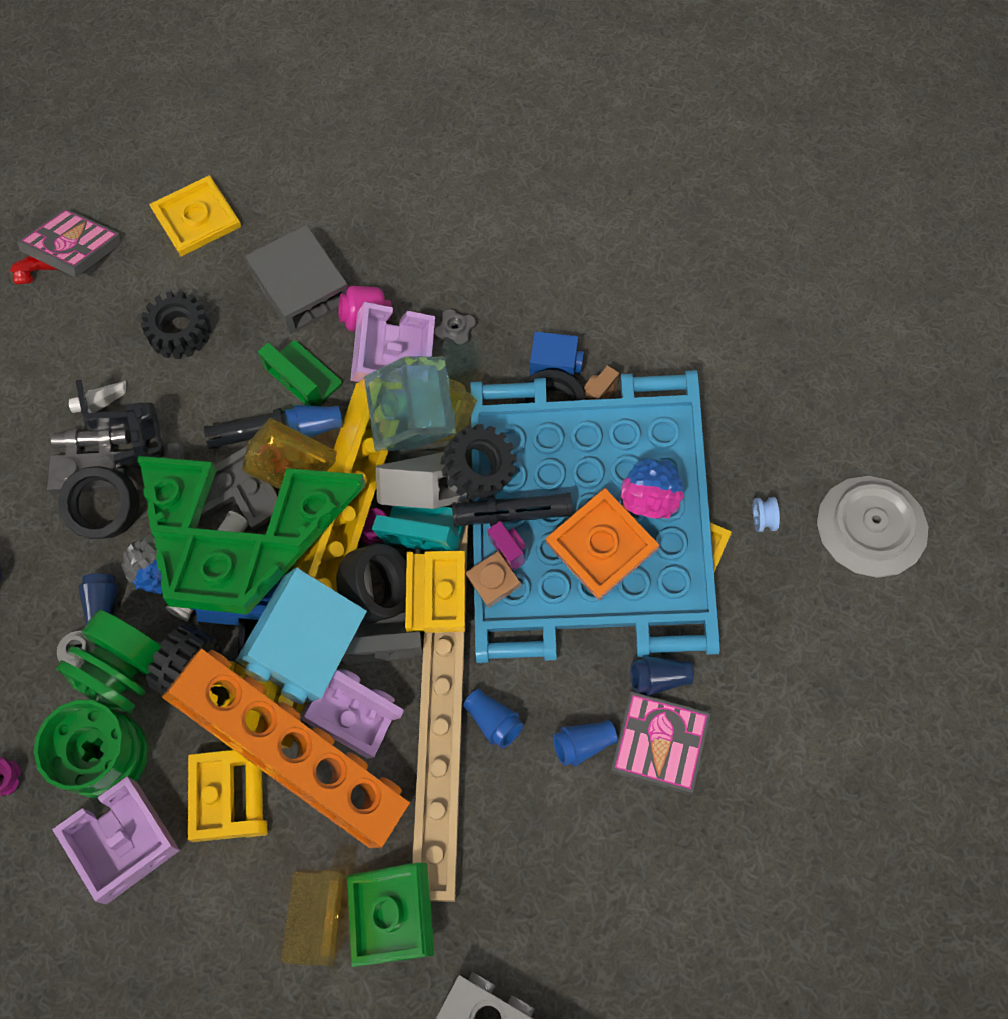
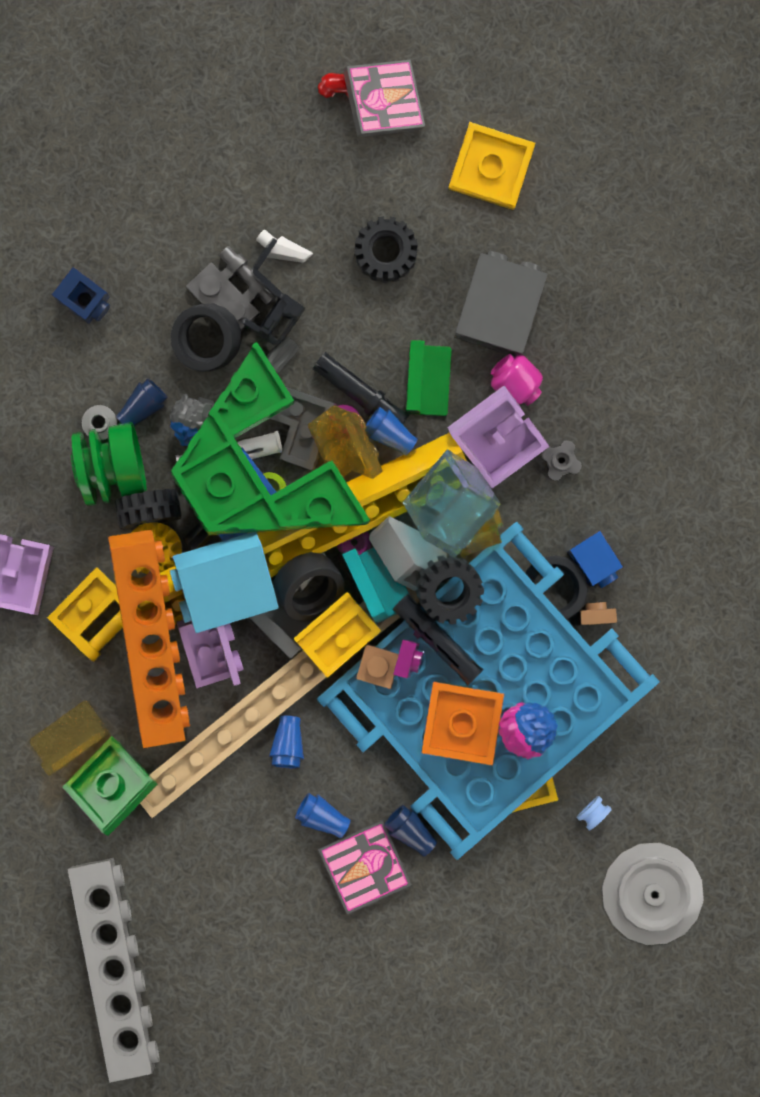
camera: 40 degrees right, 20 degrees up
green wheel [33,700,149,799] -> none

